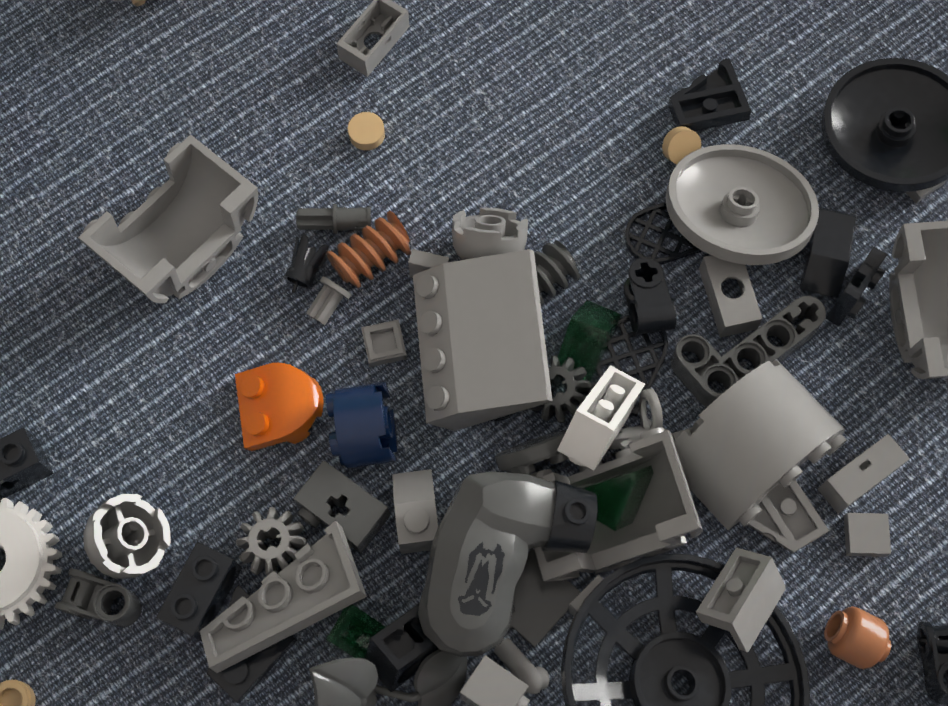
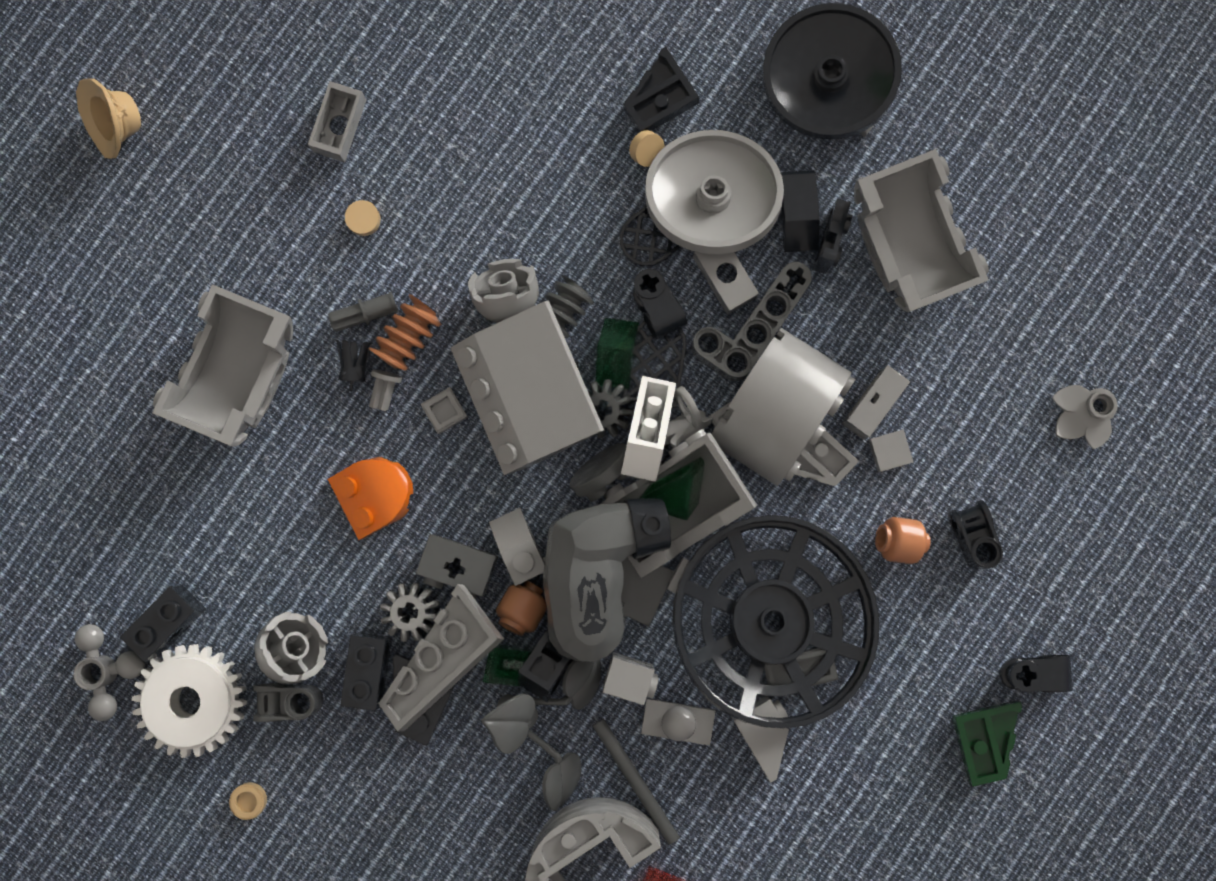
camera: 15 degrees left, 15 degrees up
dark blue brick [326,382,397,469] -> none
light grey tile [408,249,450,278] -> none
light grey arm [494,638,550,694] -> none
light grey panel [696,547,786,652] -> none
none -> nougat head [496,581,547,636]

